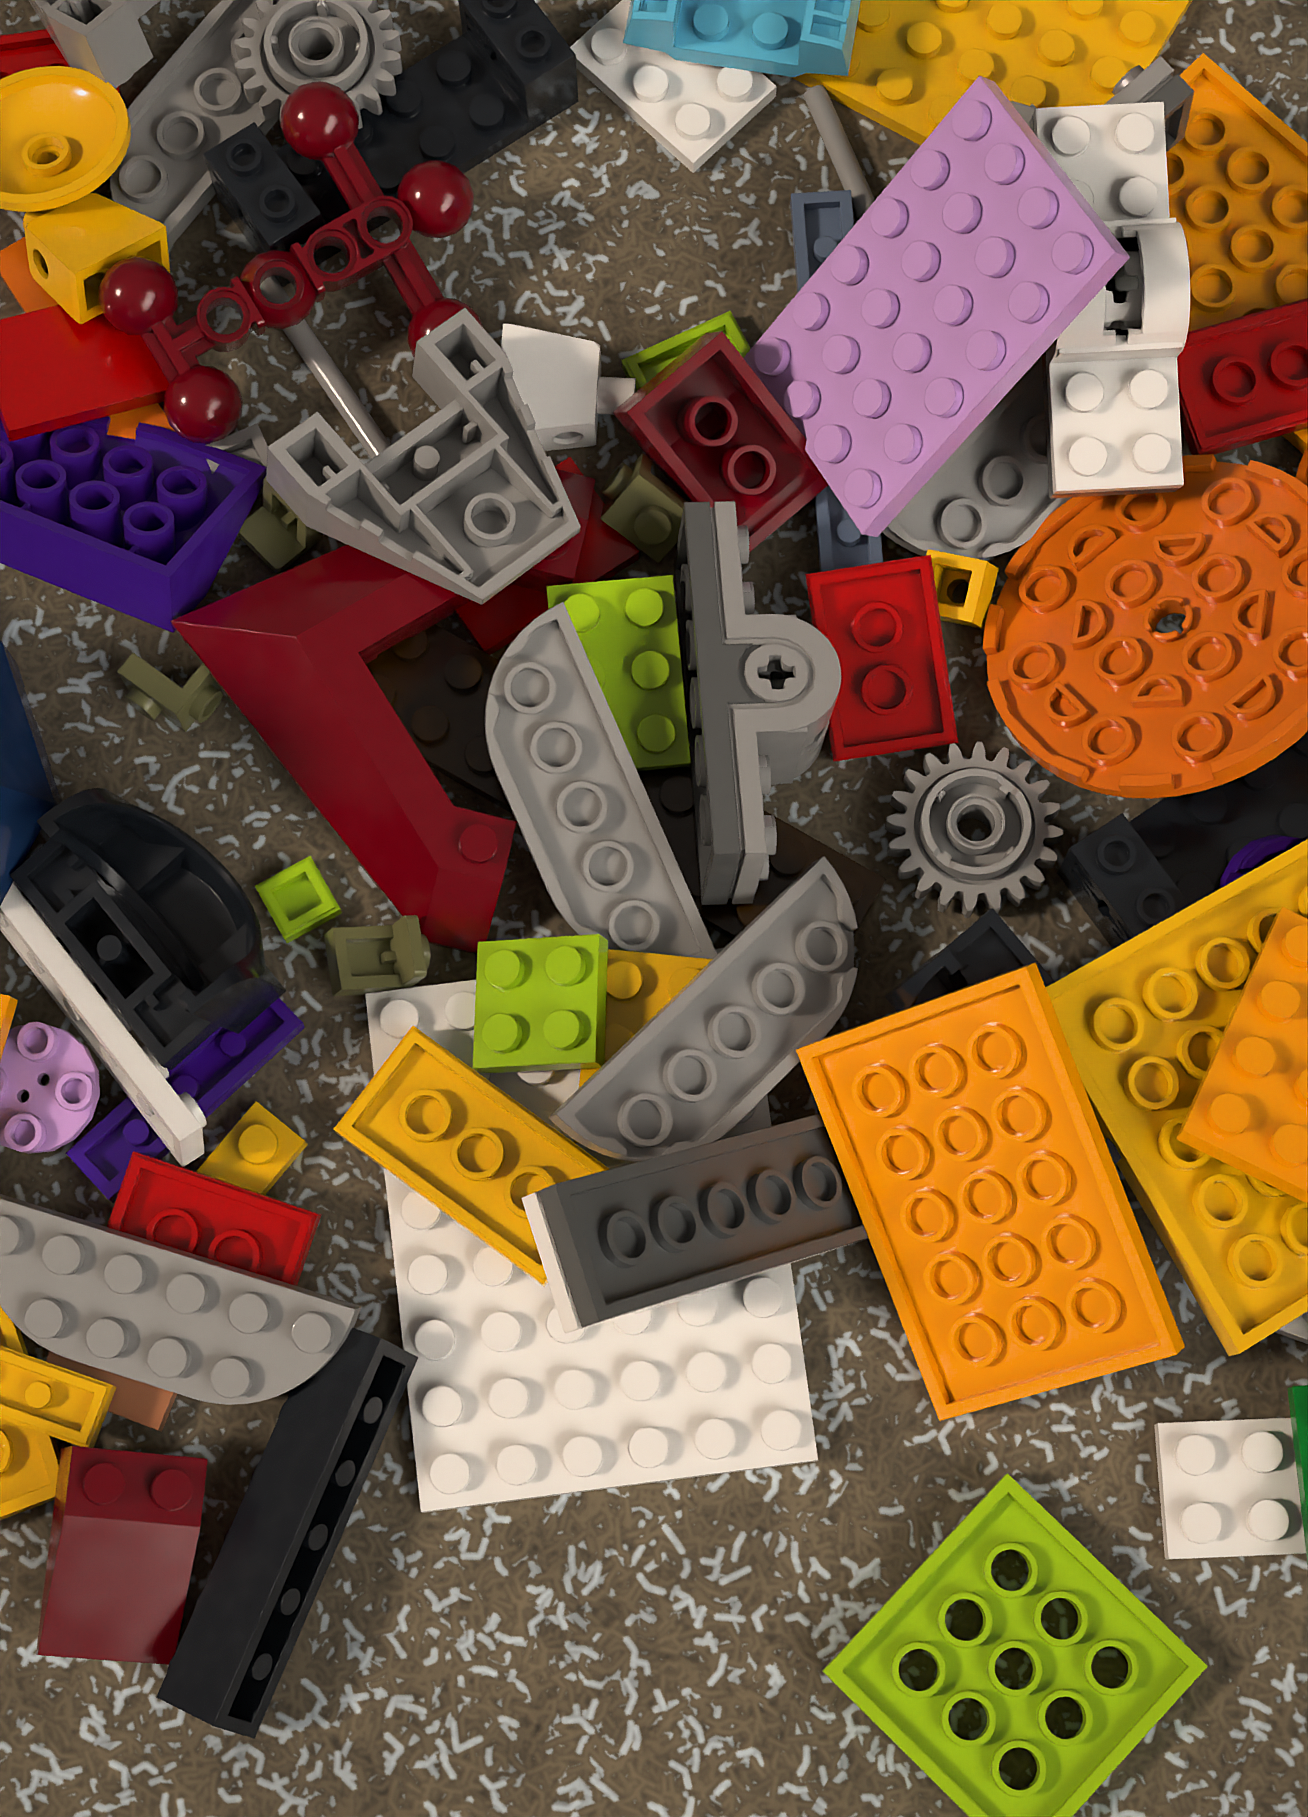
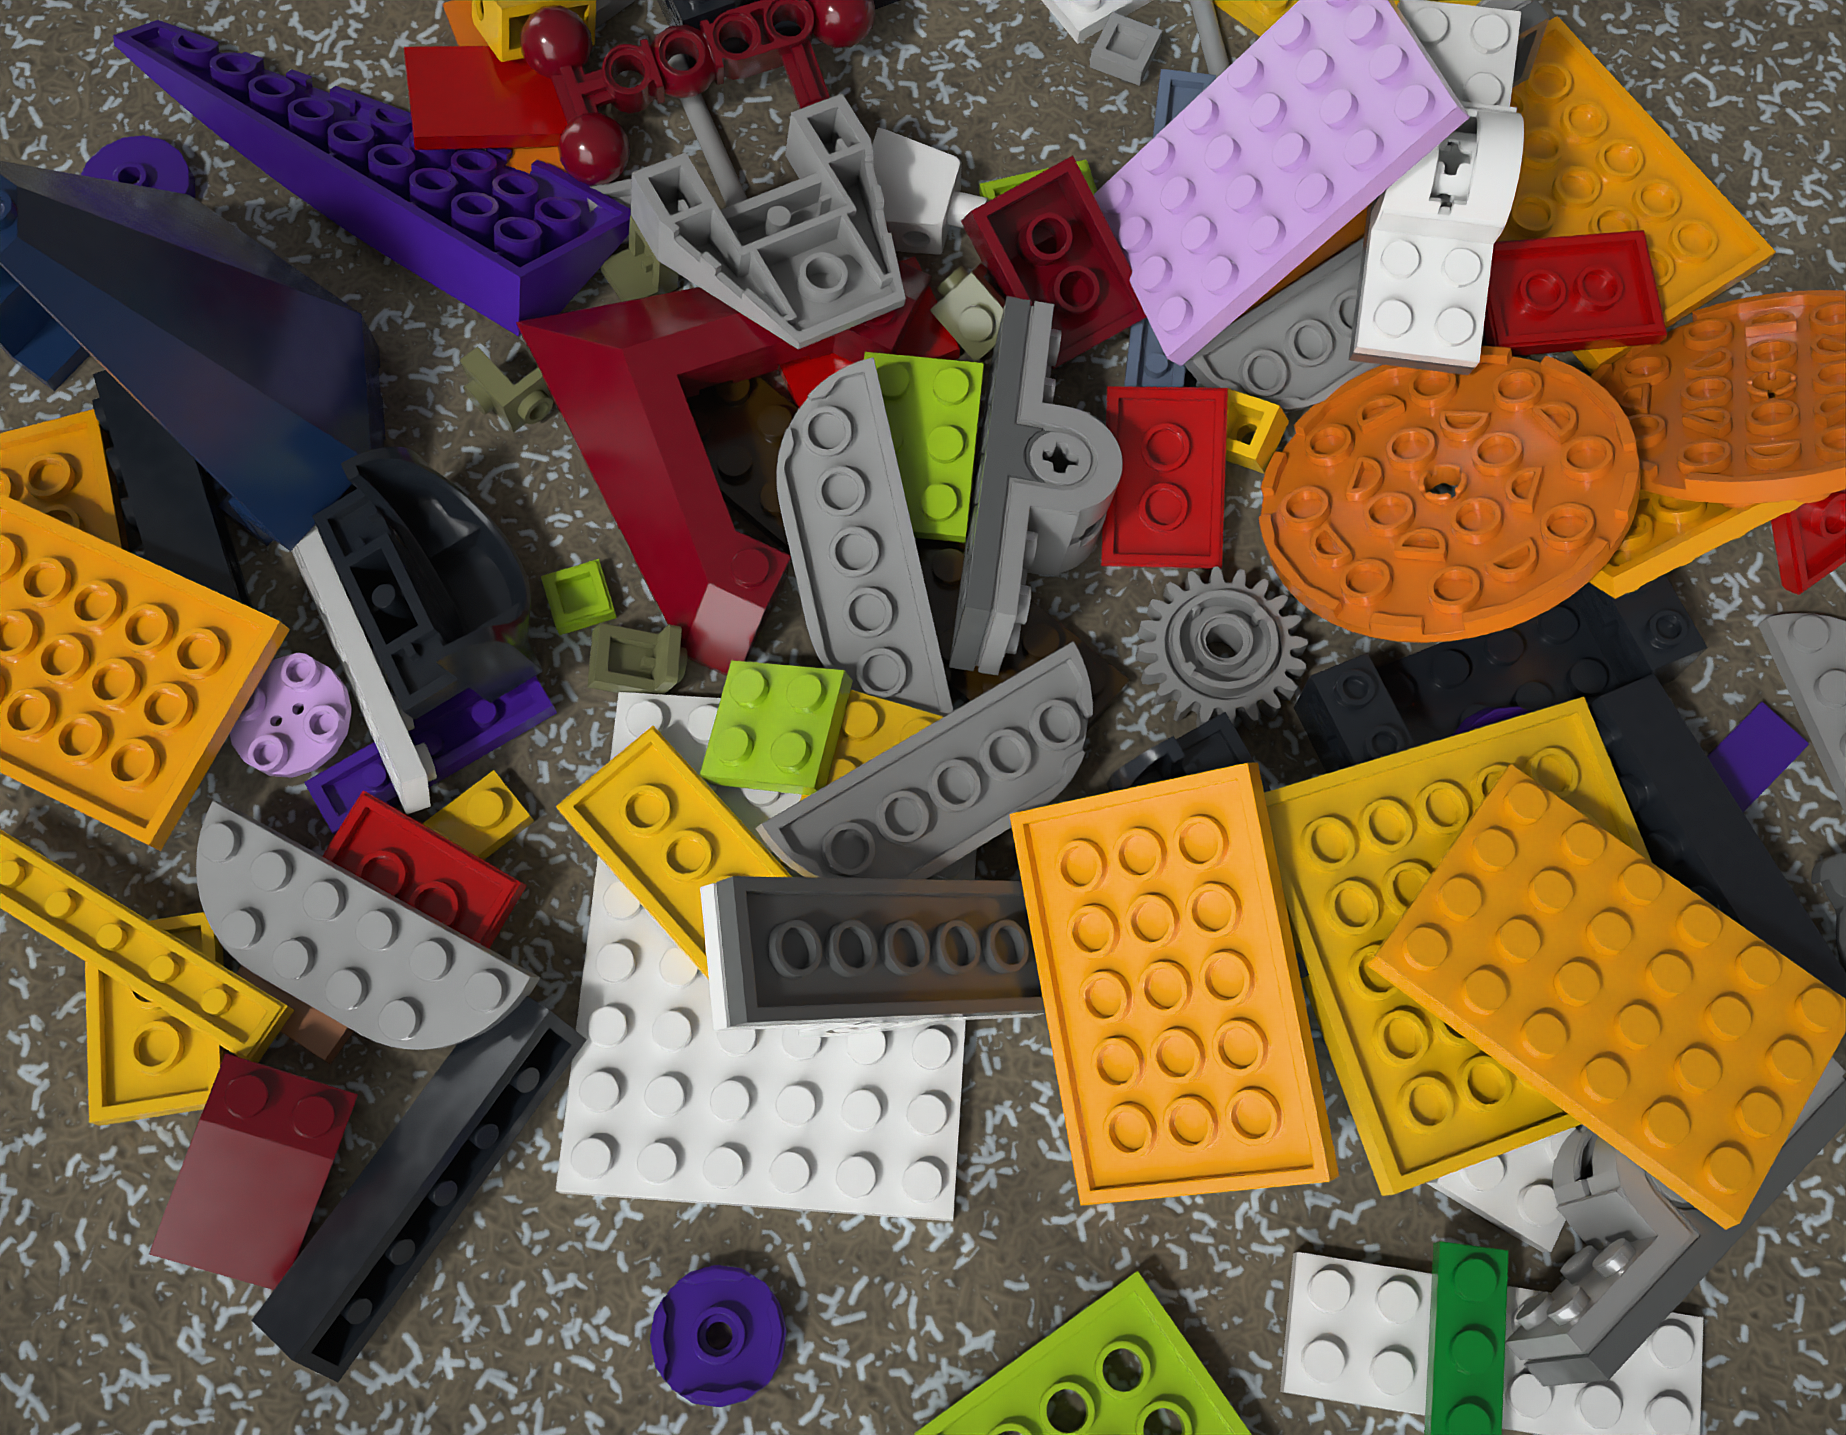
camera: 10 degrees right, 5 degrees down
none -> dark purple plate [650,1265,788,1407]
none -> light grey plate [1090,12,1163,86]

